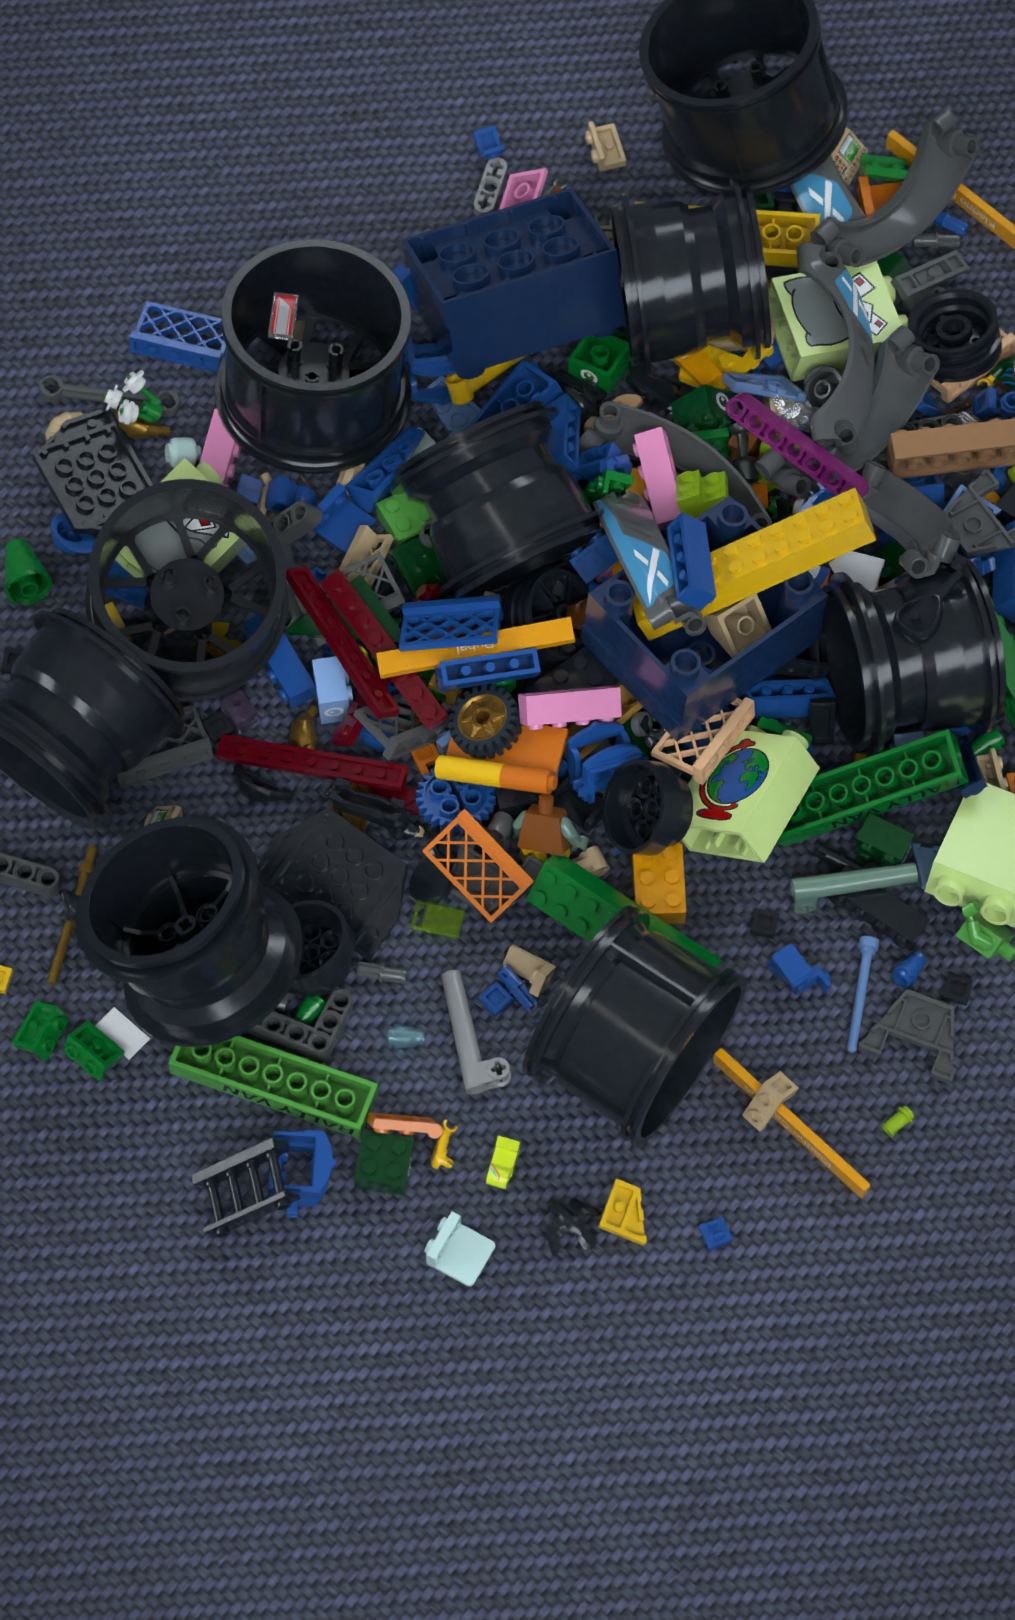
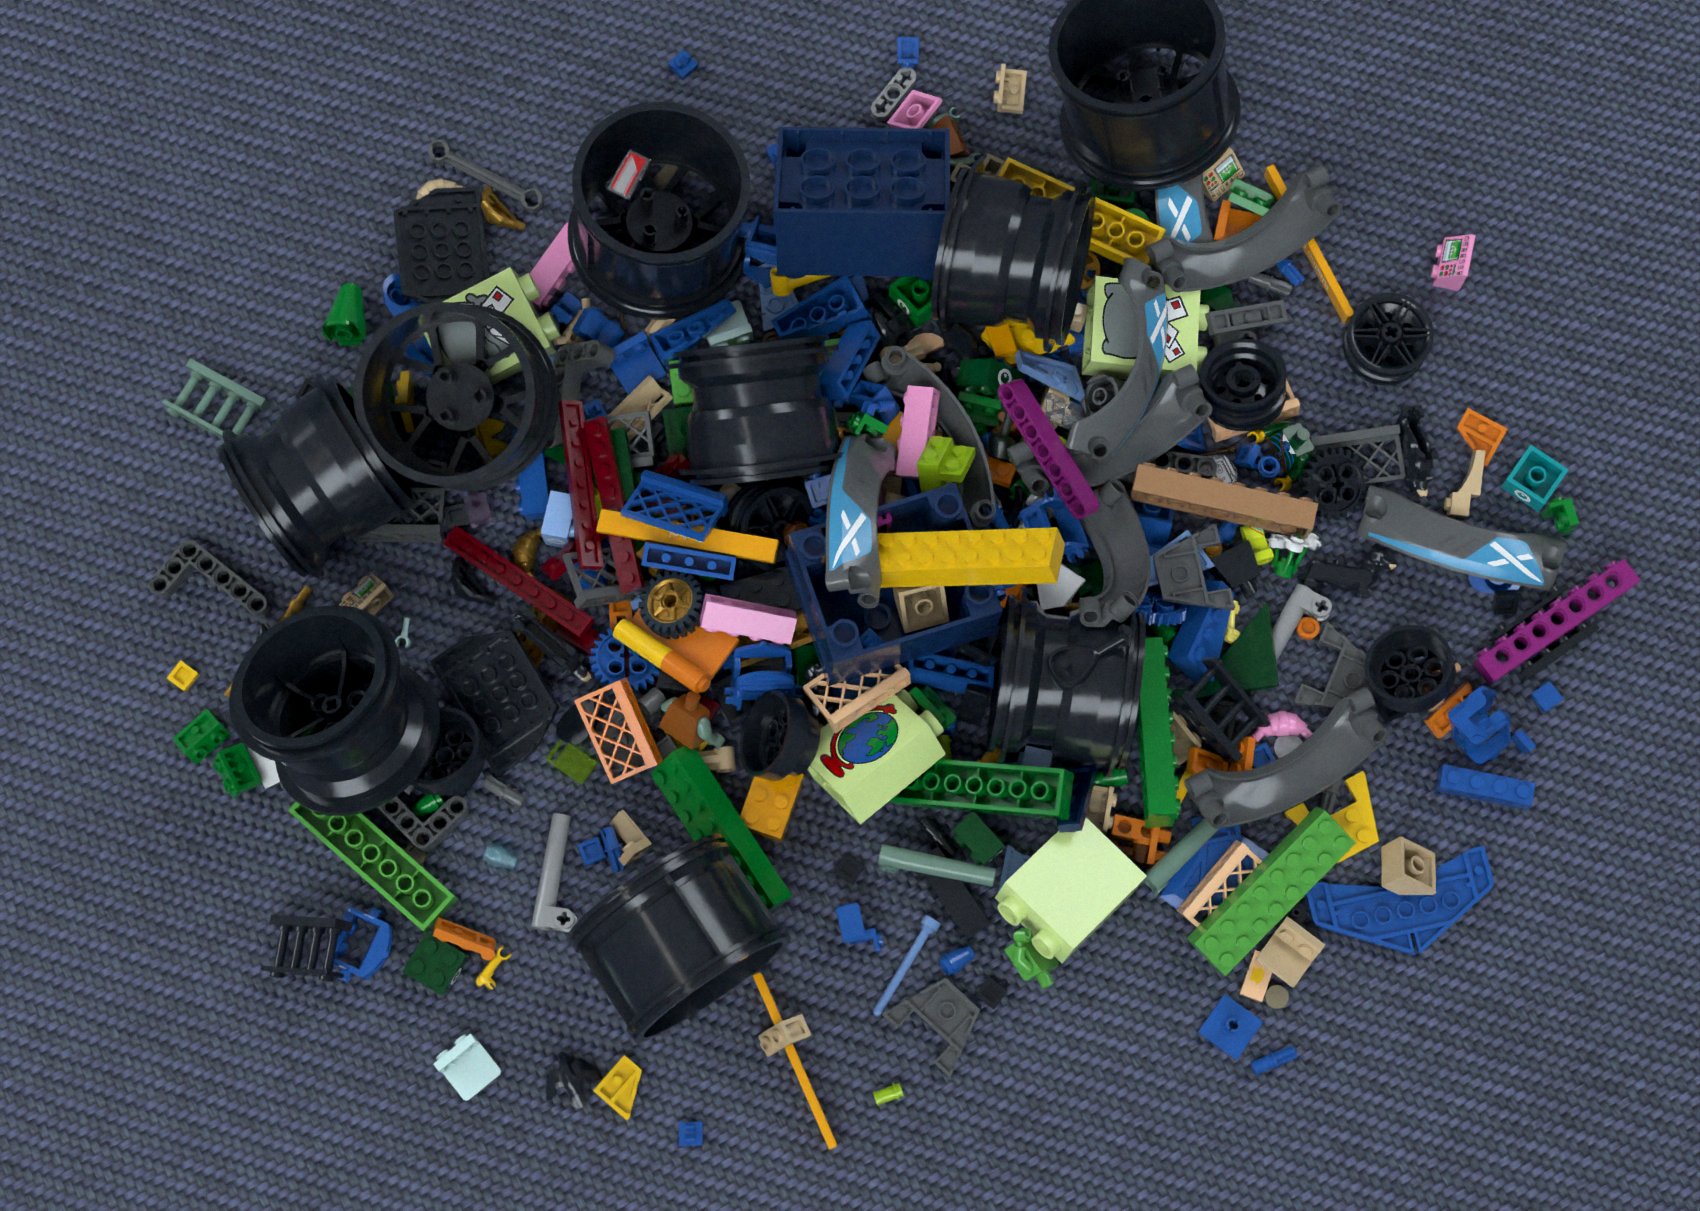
camera: 25 degrees right, 10 degrees up
white plant [104,370,163,425] -> none
blue fence [129,301,226,372] -> none
light aqua head [165,437,201,468] -> none
neon yellow leg [486,1135,520,1190] -> none
dark grey tile [631,712,653,737] -> none
blue brick [667,513,716,611] -> none
none -> blue tile [668,49,699,81]

